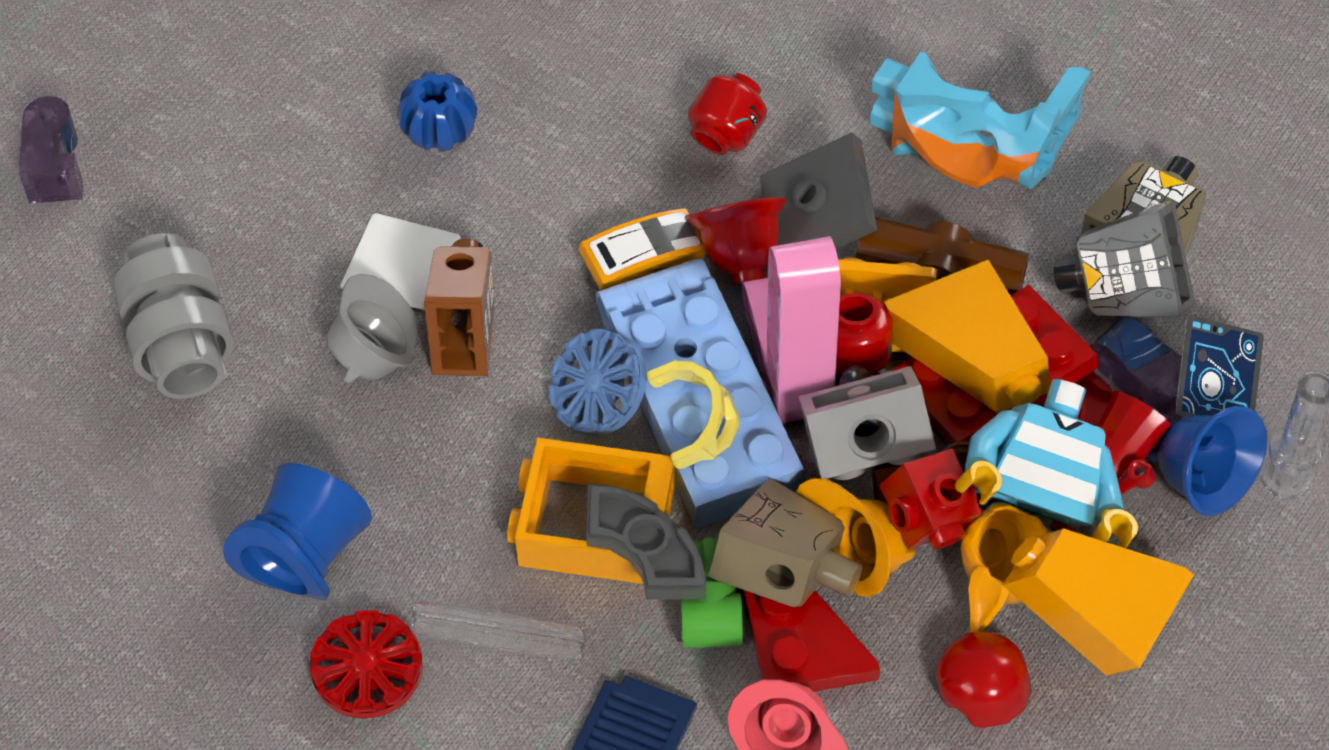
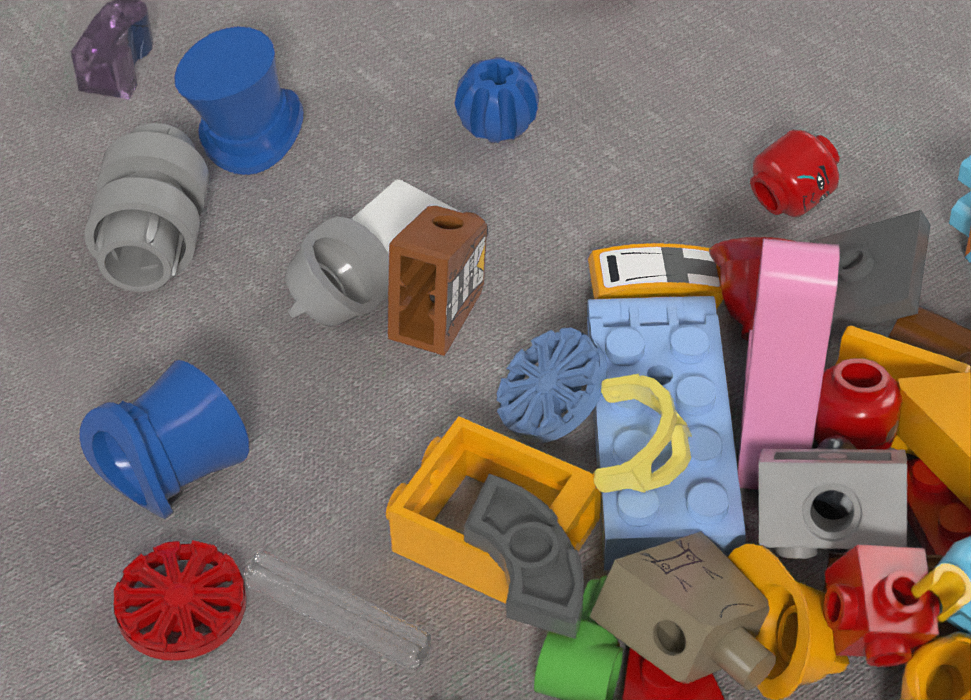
camera: 20 degrees right, 10 degrees down
none -> blue hat [174,26,304,175]

